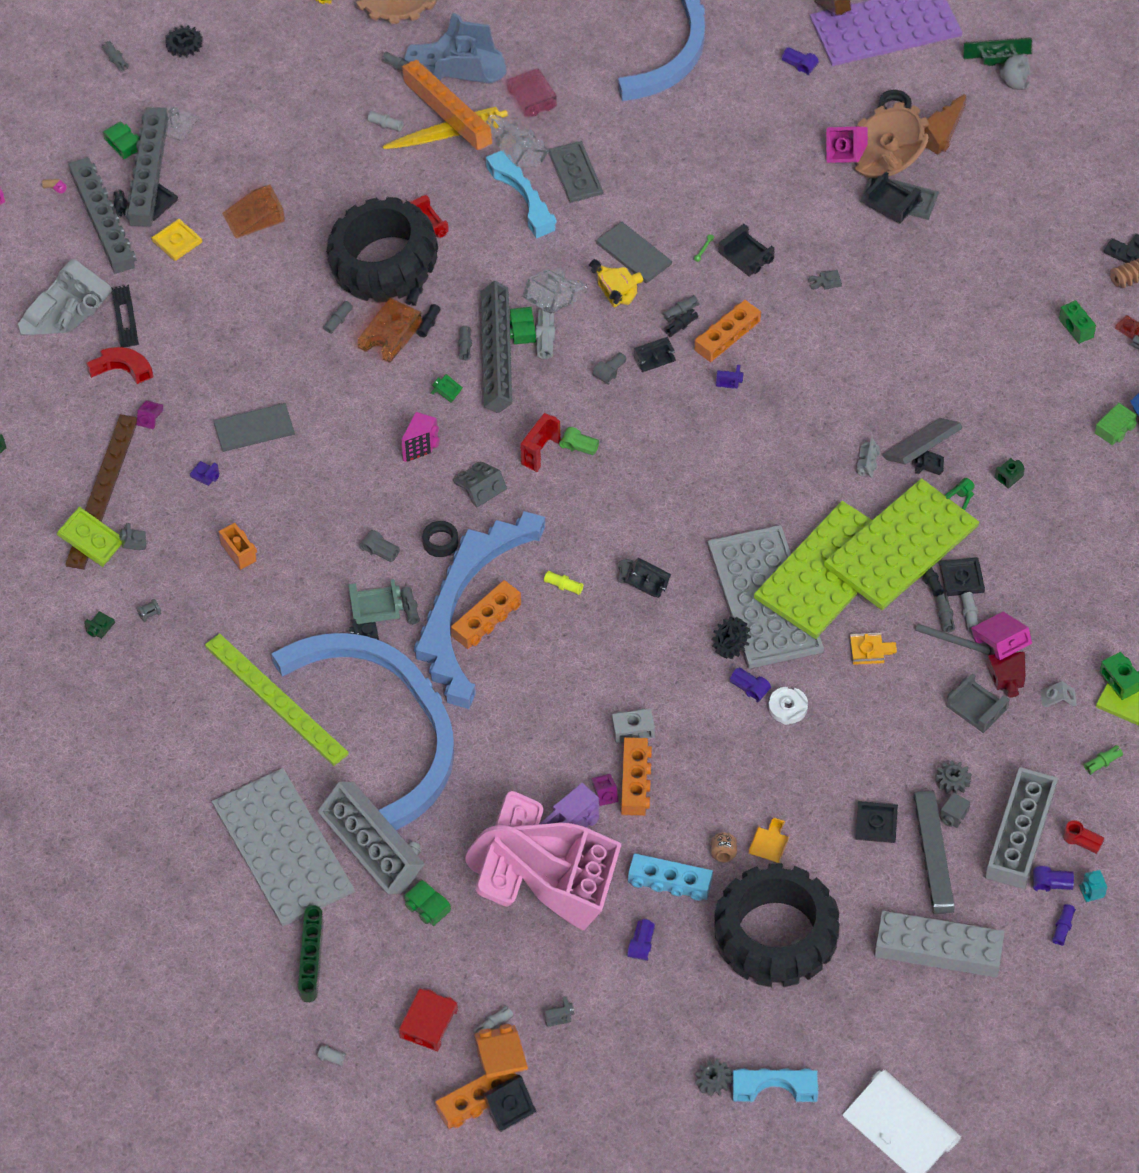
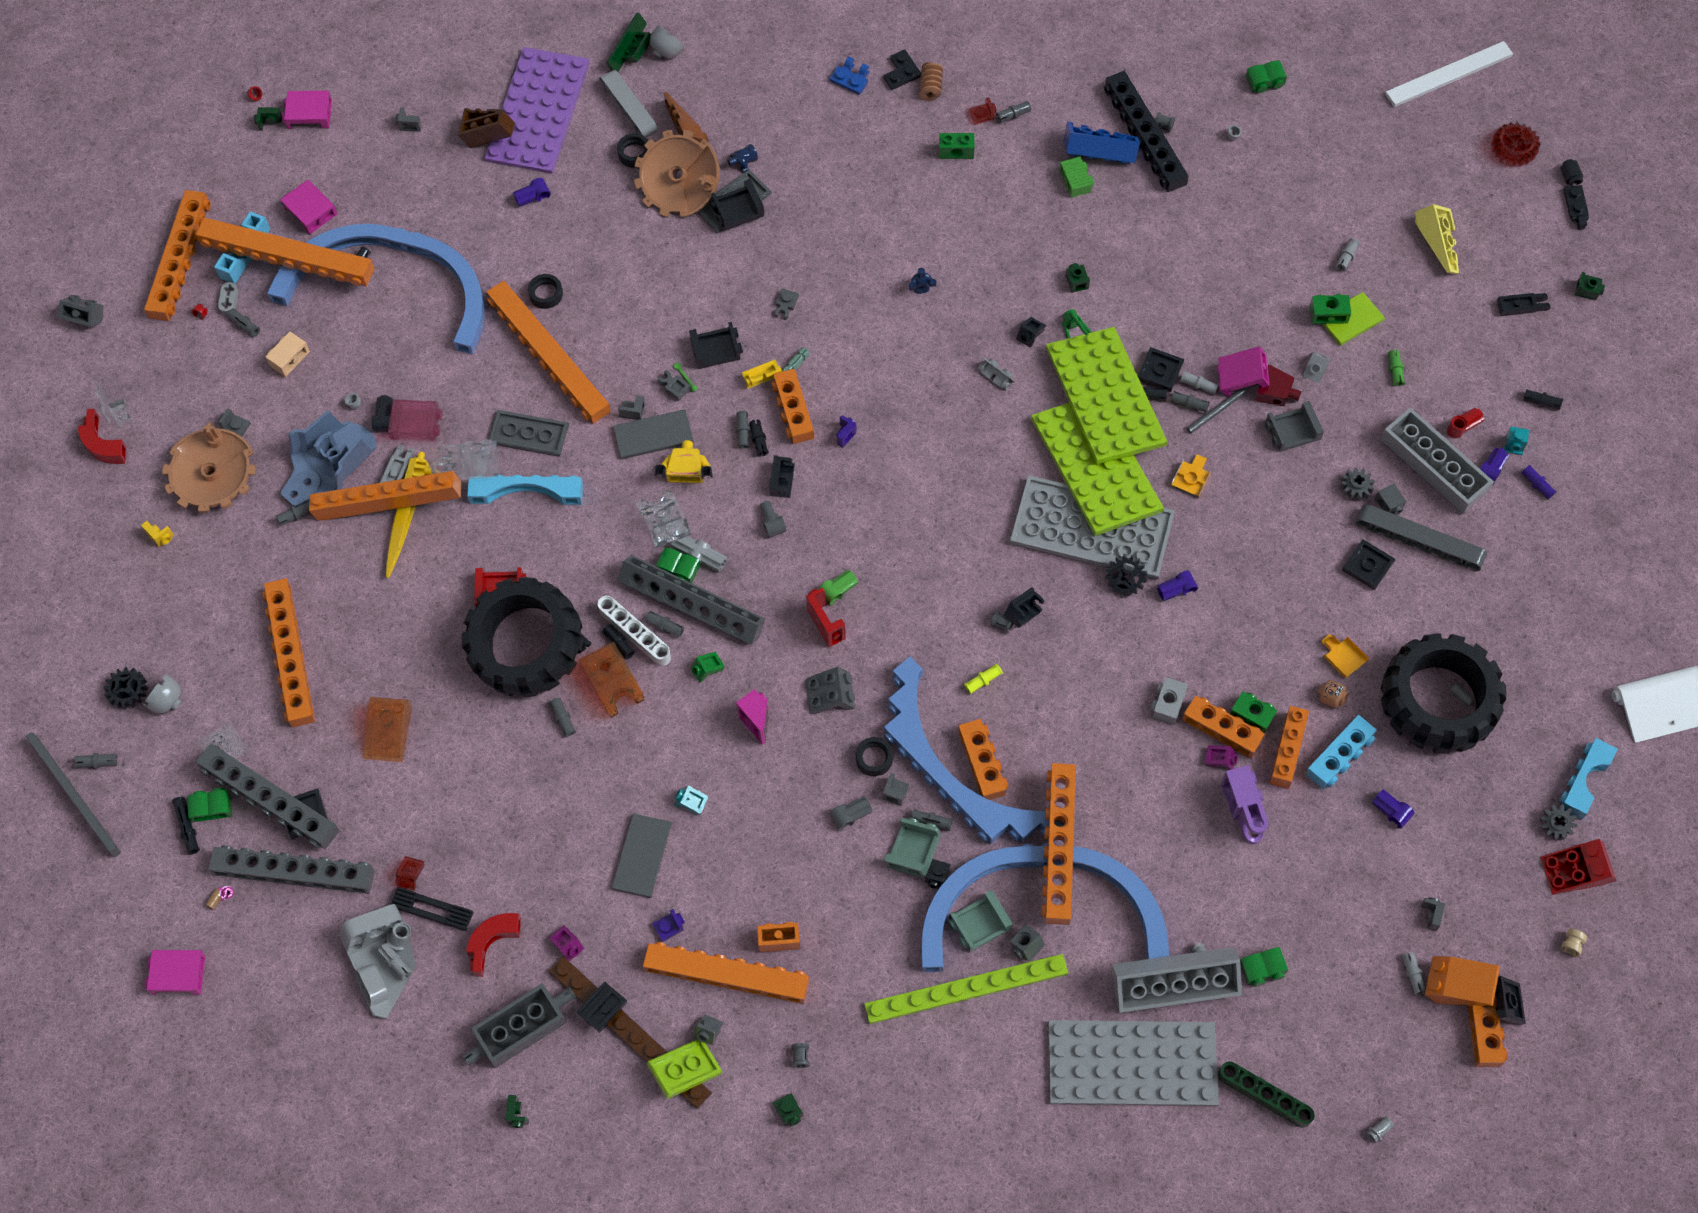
camera: 60 degrees left, 10 degrees up
black pin [113,190,128,217] -> none
yellow plate [152,219,202,261] -> none
light grey pin [368,111,404,132] -> none
red panel [399,988,458,1052] -> none
bright pink brick [465,791,622,931] -> none
white plate [769,687,808,725] -> none
dark pink slope [826,126,868,163] -> none
light grey brick [875,911,1005,977] -> none
dark grey tile [883,418,962,464] -> none
none -> dark grey tile [26,732,121,857]
none -> light grey cylinder [143,674,182,714]
none -> black pin [172,796,200,855]
none -> orange brick [262,578,315,728]
none -> light grey hinge [345,393,361,410]
none -> black piece [372,395,394,432]
none -> light grey hinge [380,445,415,483]
none -> clear red bracket [395,856,424,891]
none -> dark grey brick [462,983,576,1068]
none -> orange brick [486,280,611,424]
none -> black tyre [528,274,563,309]
none -> black plate [577,982,627,1033]
none -> white beam [598,596,671,666]
none -> light grey beam [599,69,658,137]
none -> dark grey panel [618,396,645,420]
none -> orange brick [643,942,809,1004]
none -> dark grey plate [657,370,691,401]
none -> bracket [674,785,709,815]
none -> dark blue piece [727,144,758,172]
none -> yellow hinge [742,359,782,389]
none -> sand green axle [782,347,809,372]
none -> blue plate [830,56,870,95]
none -> dark grey panel [883,773,909,805]
none -> dark blue piece [909,268,937,294]
none -> sand green panel [948,890,1013,952]
none -> dark grey brick [1009,924,1045,962]
none -> orange brick [1041,763,1076,925]
none -> green brick [1230,691,1277,733]
none -> orange brick [1269,705,1309,789]
none -> red slope [1540,838,1617,895]
none -> tan wheel [1560,929,1588,957]

